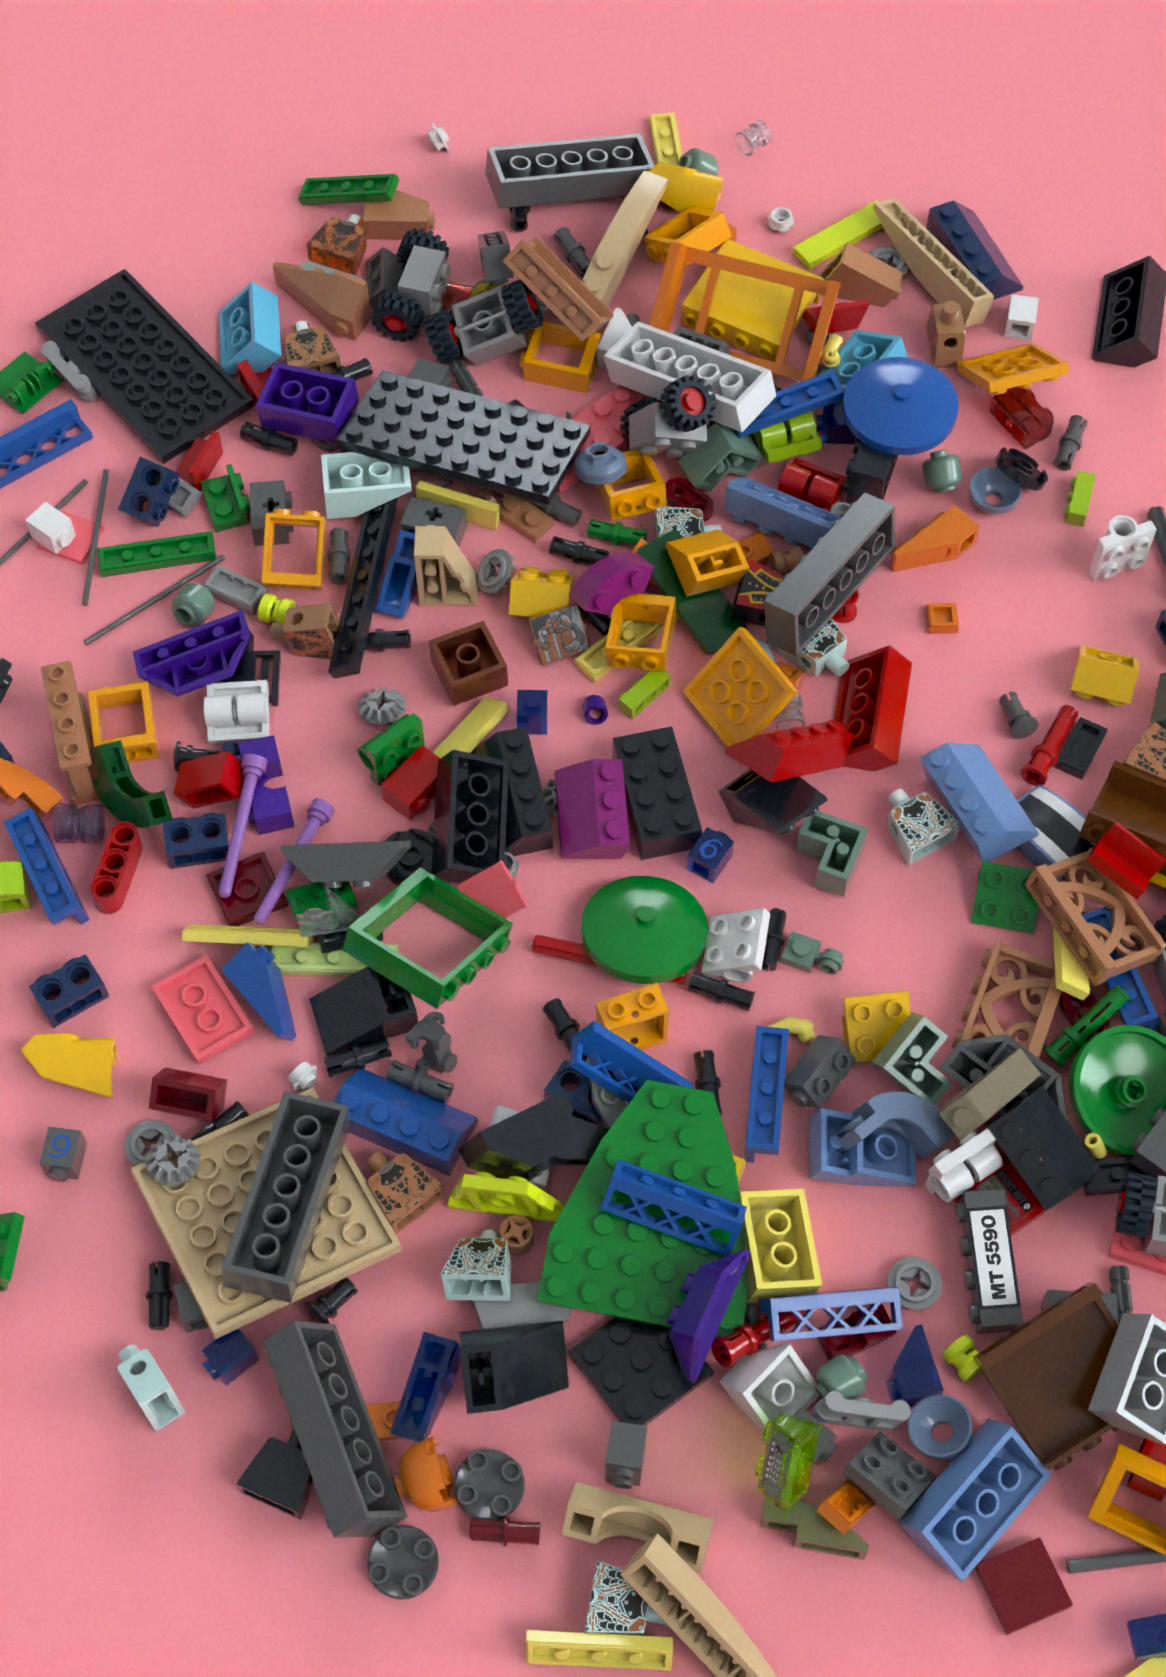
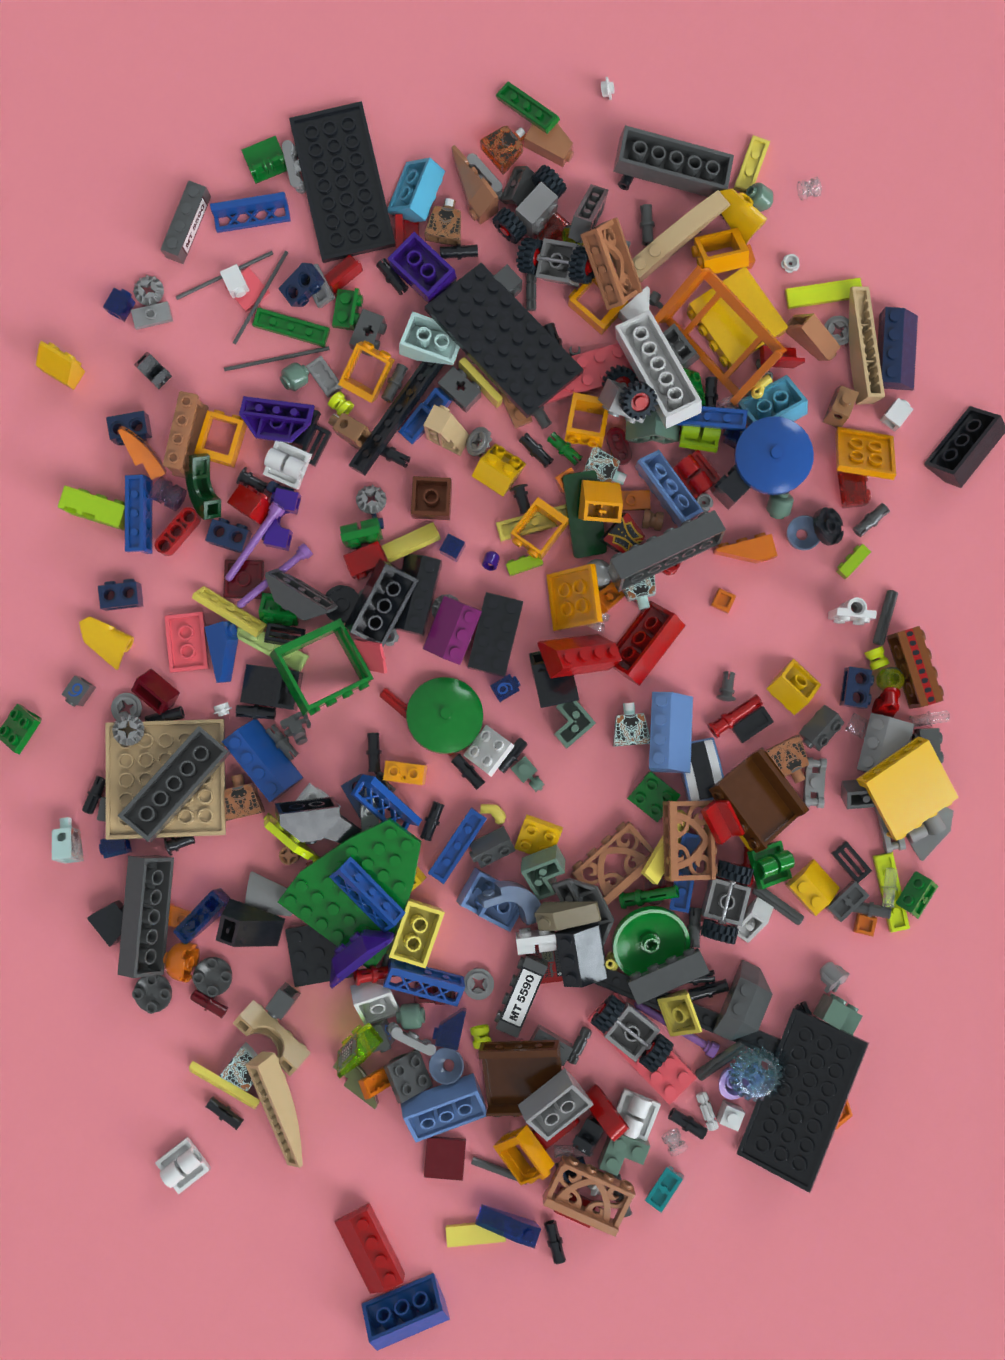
camera: 30 degrees right, 25 degrees up
clear slope [296,887,361,937] -> none
light aqua torso [441,1230,512,1301] -> none
piece [528,603,590,666] -> none
magenta brick [569,552,654,616] -> none
sand blue piece [575,442,627,485] -> none

